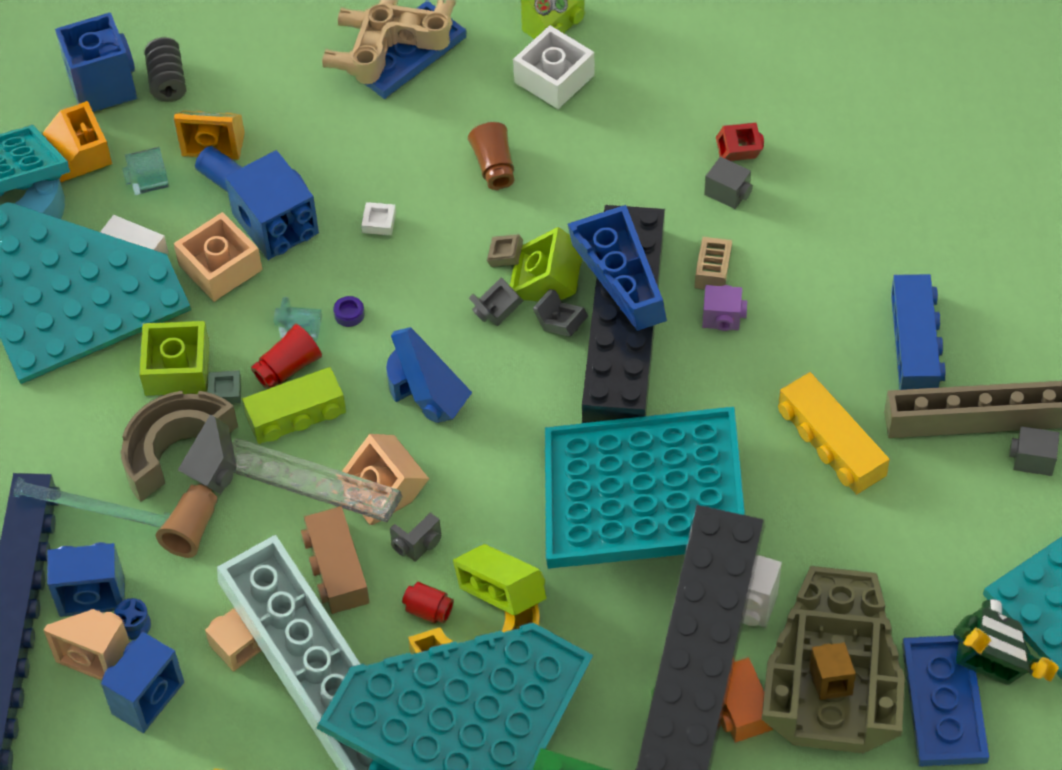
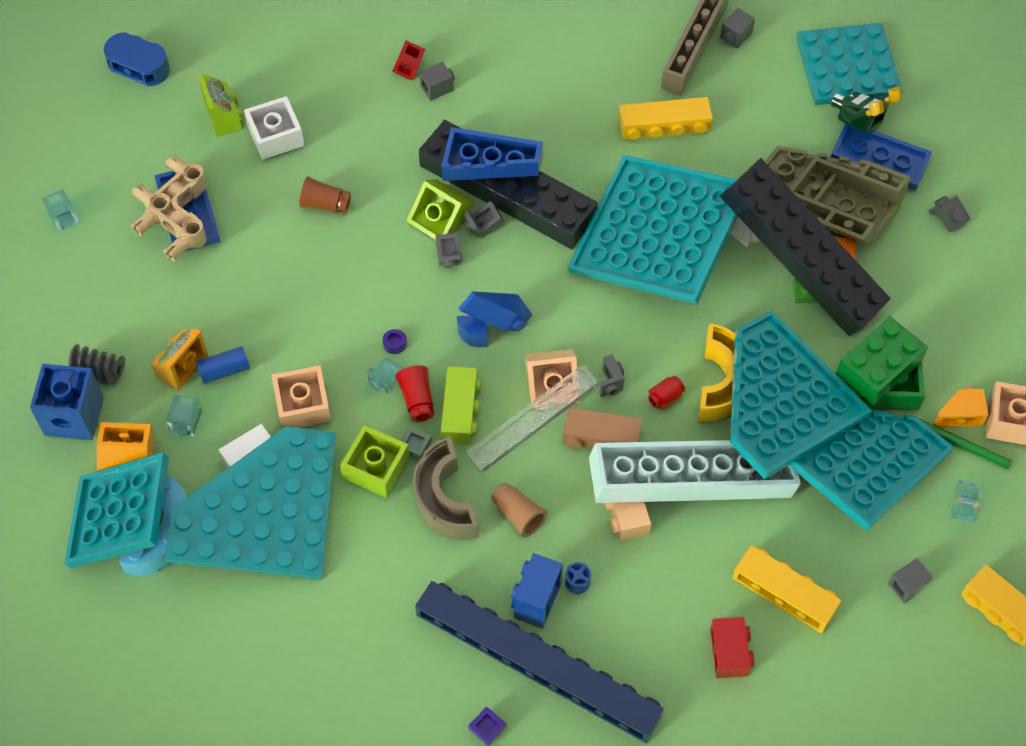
camera: 65 degrees left, 5 degrees up
clear light blue bar [13,477,171,527] -> none
light nougat slope [43,609,130,681] -> none
blue brick [101,632,184,734] -> none
dark grey slope [178,414,237,495] -> none
blue brick [225,150,319,260] -> none
white plate [361,202,396,235] -> none
lime brick [453,544,547,616] -> none
dark tan tile [487,234,523,267] -> none
tan slope [695,237,732,289] -> none
medium lavender brick [702,285,748,331] -> none
pearl gold brick [809,642,856,700] -> none
blue brick [891,274,946,390] -> none

